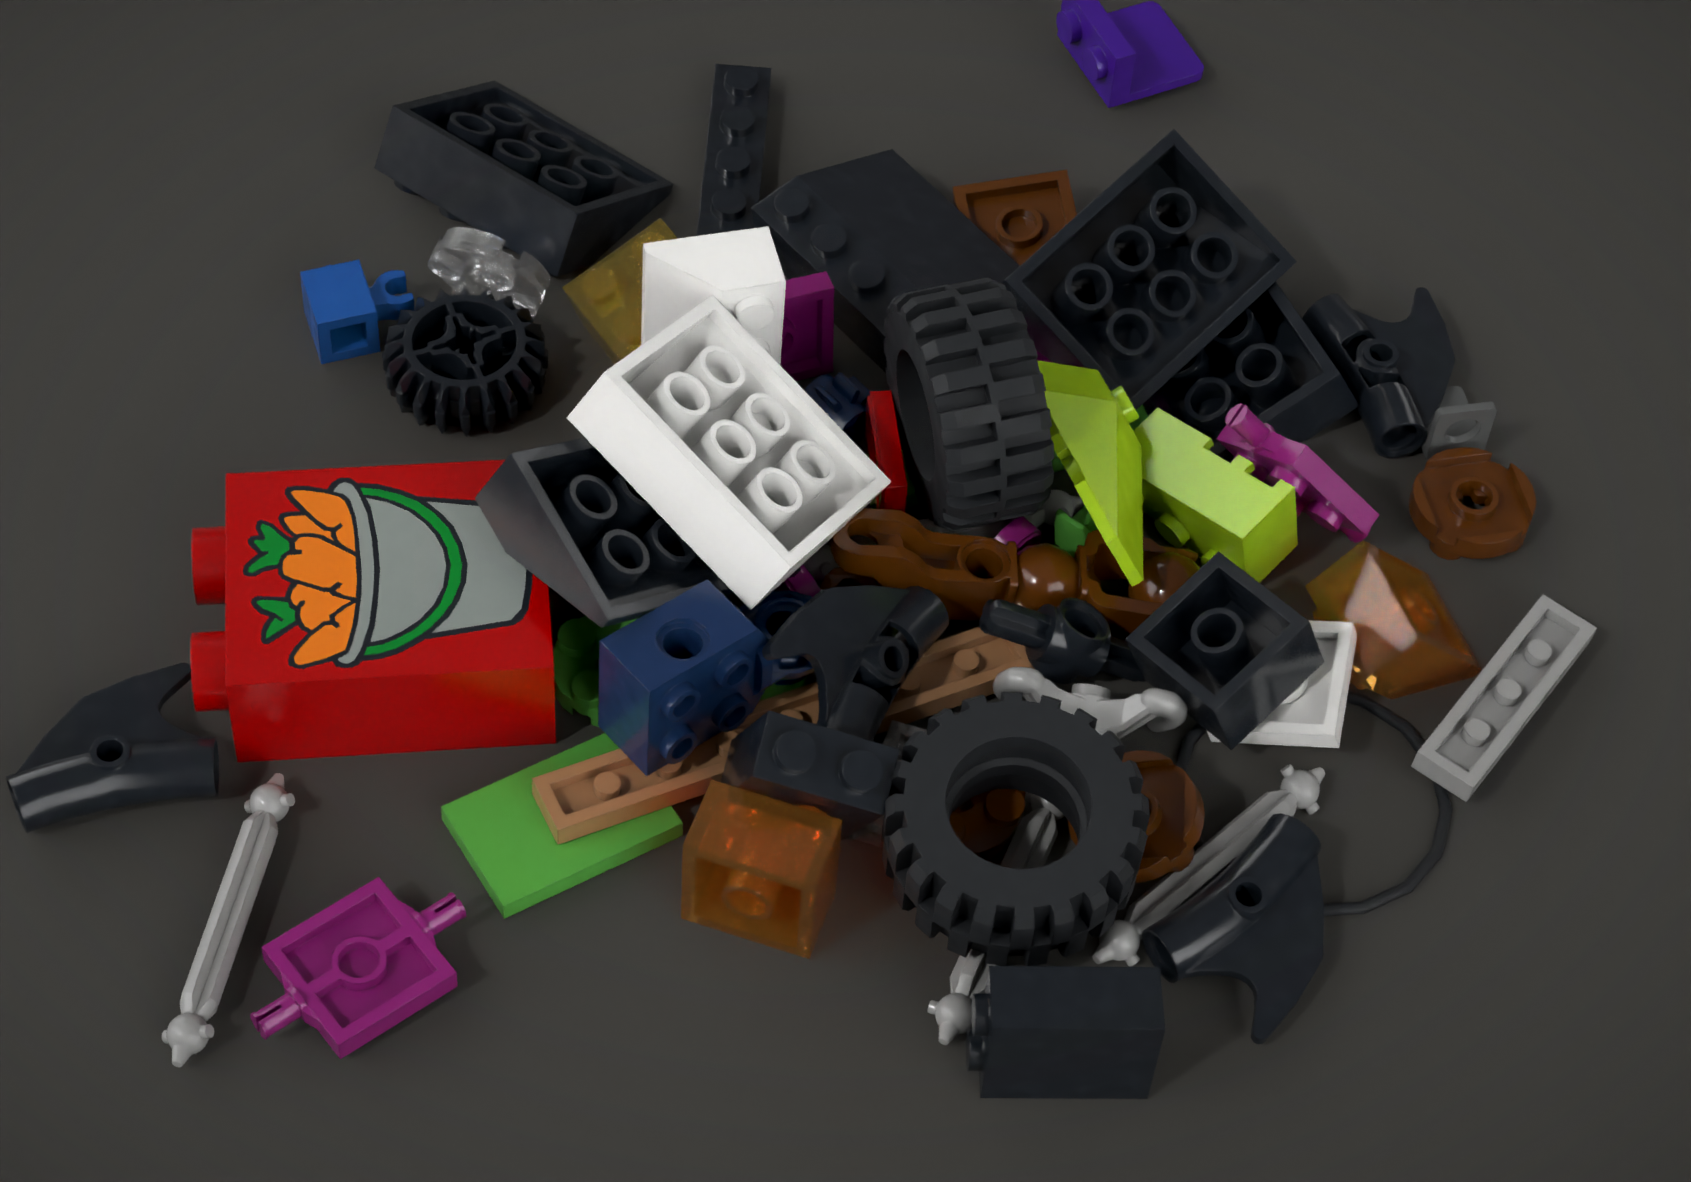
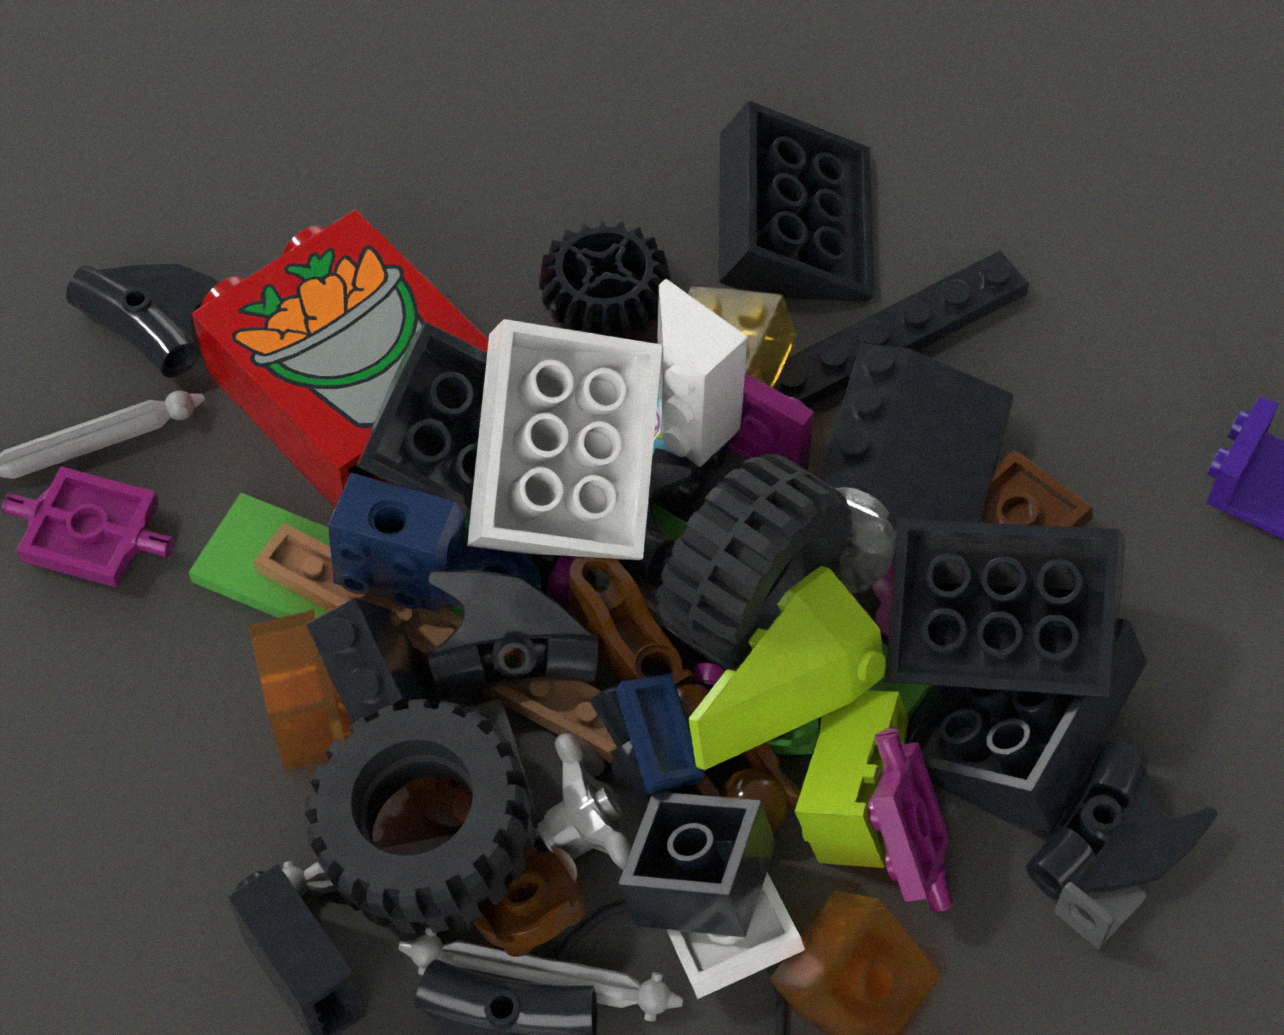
camera: 60 degrees right, 5 degrees up
blue brick [300,259,414,364] -> none
clear plate [427,227,551,319] -> none
reddish brown plate [1409,447,1536,560] -> none
none -> dark blue tile [615,673,705,793]

